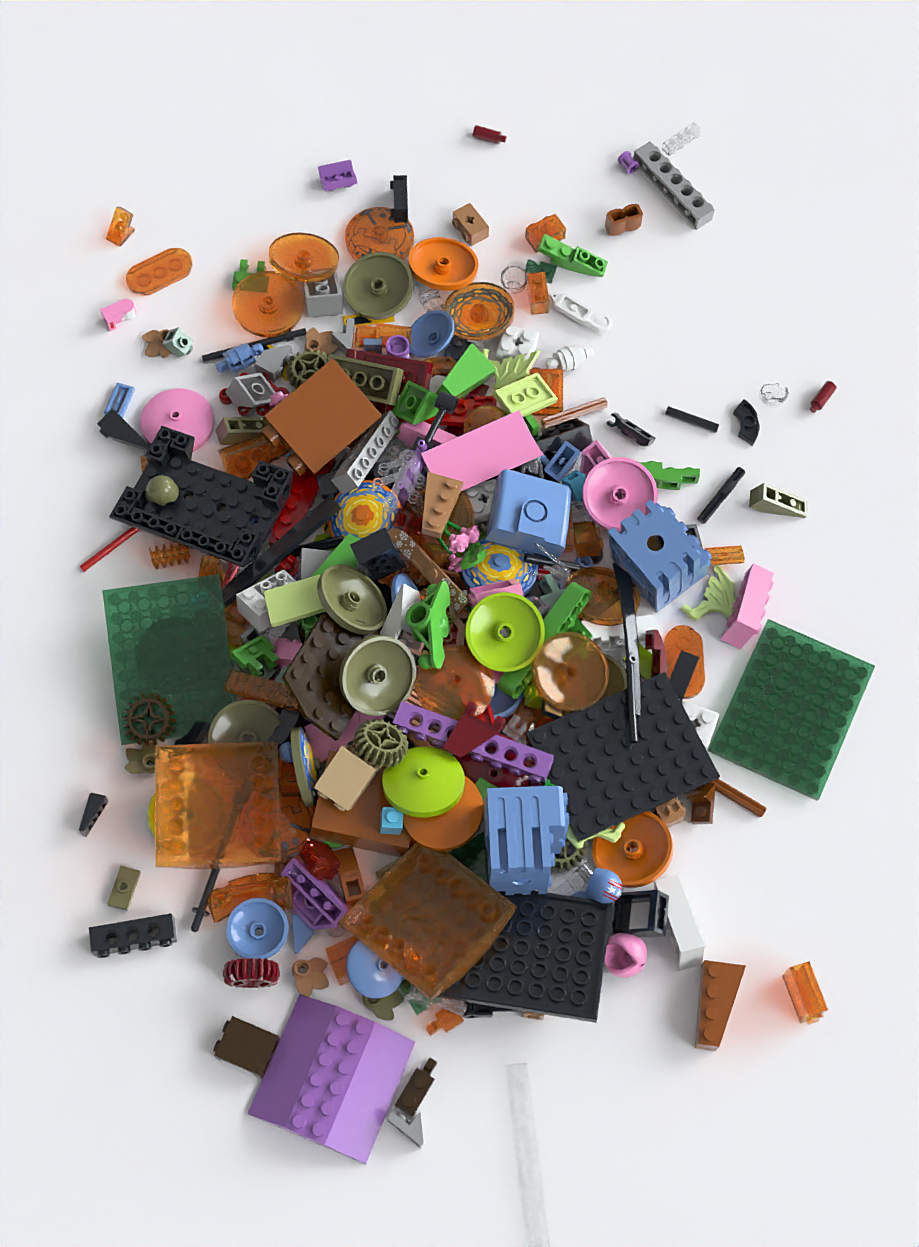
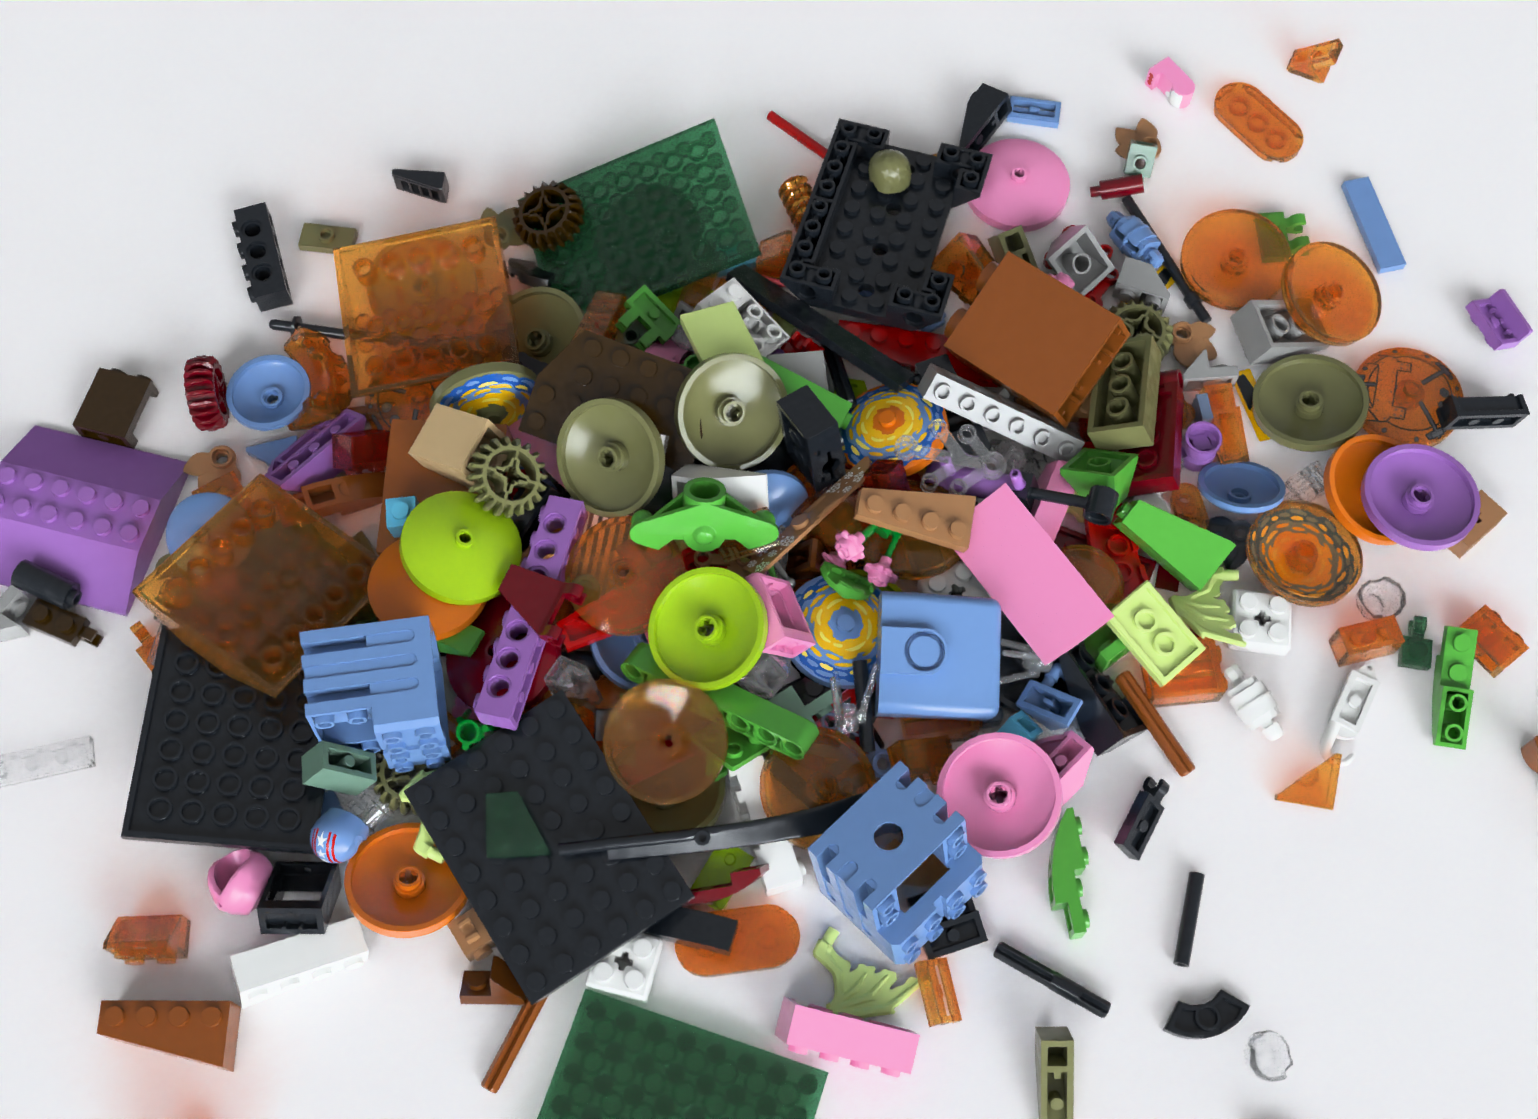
camera: 85 degrees right, 0 degrees up
none -> black brick [11,559,82,610]
none -> clear orange slope [103,914,191,965]
none -> sand green brick [301,740,377,796]
none -> clear green wing [486,792,550,859]
none -> dark red cylinder [1090,173,1144,200]
none -> clear orange tile [1274,753,1342,810]
none -> medium blue tile [1341,176,1406,274]
none -> medium lavender dish [1361,444,1481,551]

